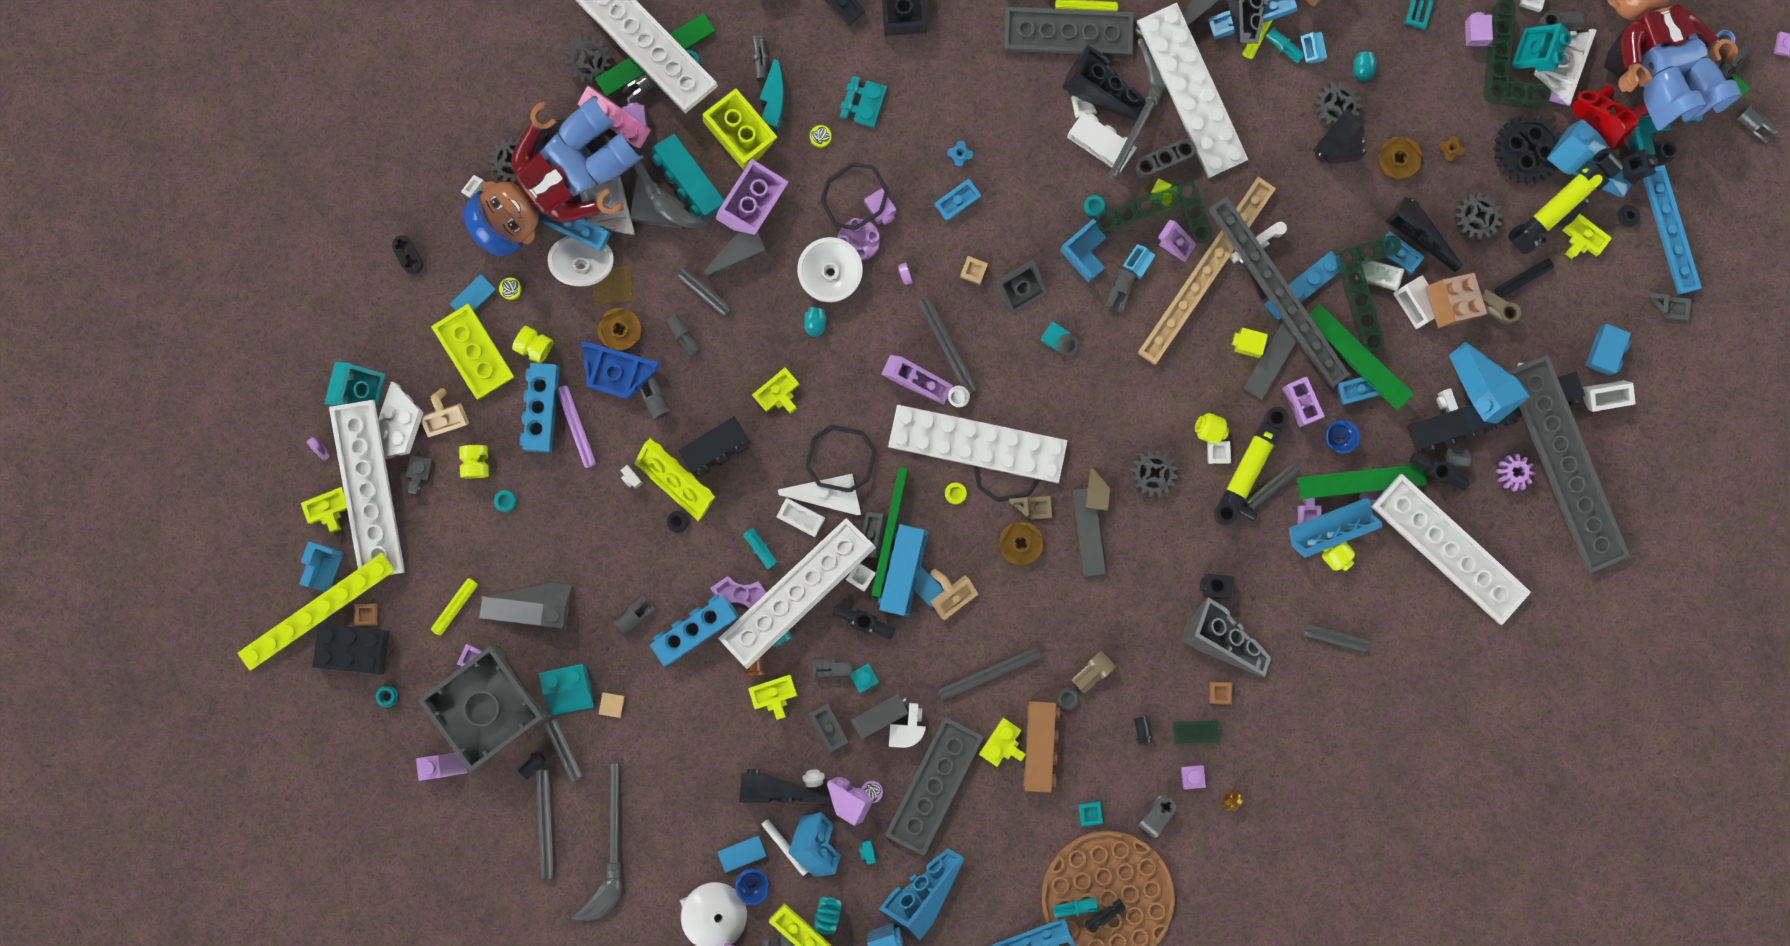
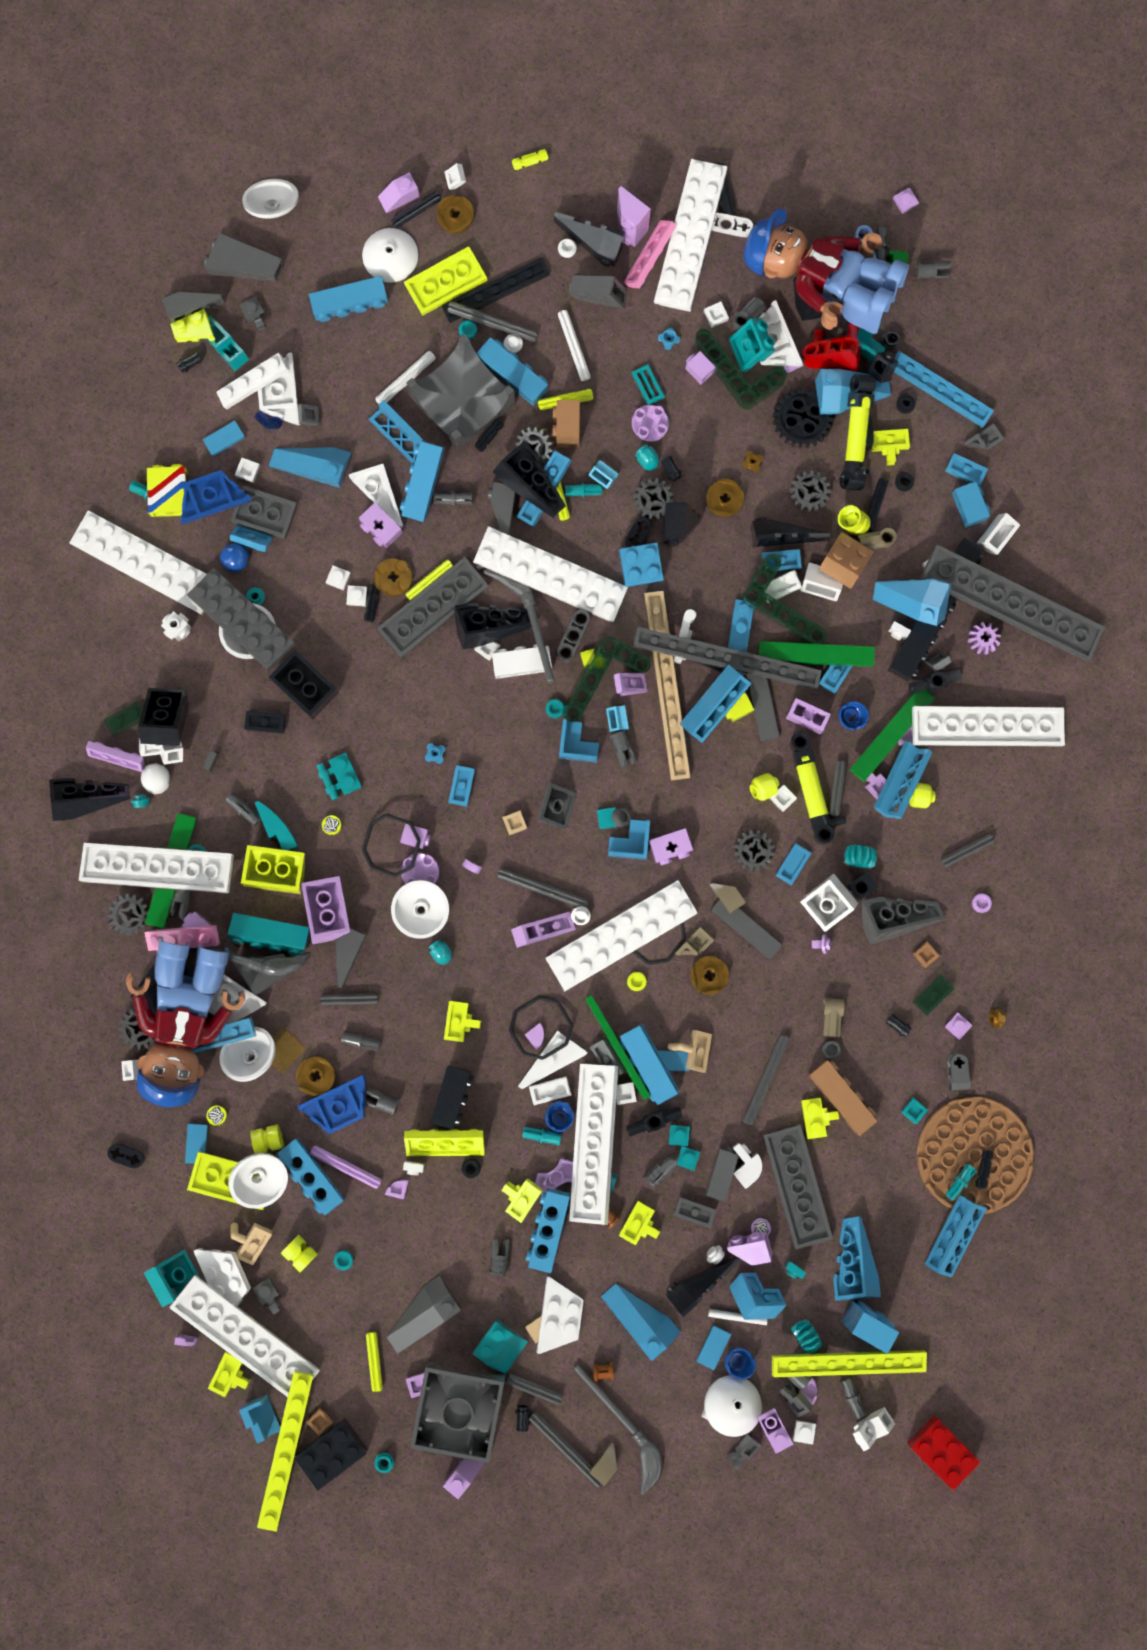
camera: 45 degrees left, 0 degrees up
none -> white dish [229,1153,288,1208]
none -> lavender tile [385,1179,409,1199]
none -> neon yellow hinge [502,1179,543,1223]
none -> lavender tile [525,1023,544,1050]
none -> white wing [536,1276,583,1354]
none -> blue hair [545,1101,574,1132]
none -> dark tan slope [589,1442,617,1486]
none -> dark orange bush [593,1362,614,1382]
none -> dark azure wedge [601,1284,681,1361]
none -> dark azure panel [608,820,650,860]
none -> dark azure brick [618,543,663,587]
none -> black beam [625,517,651,548]
none -> lavender dish [632,405,669,441]
none -> lavender brick [649,828,693,865]
none -> black pin [661,456,682,482]
none -> teal plate [669,1125,690,1146]
none -> dark azure brick [680,665,752,743]
none -> dark azure tile [775,843,812,886]
none -> white brick [800,874,858,932]
none -> lavender plate [812,935,831,954]
none -> neon yellow wheel [838,505,870,536]
none -> teal gear [844,844,877,869]
none -> black plate [895,472,914,492]
none -> dark azure plate [945,453,988,486]
none -> lavender tile [972,893,992,913]

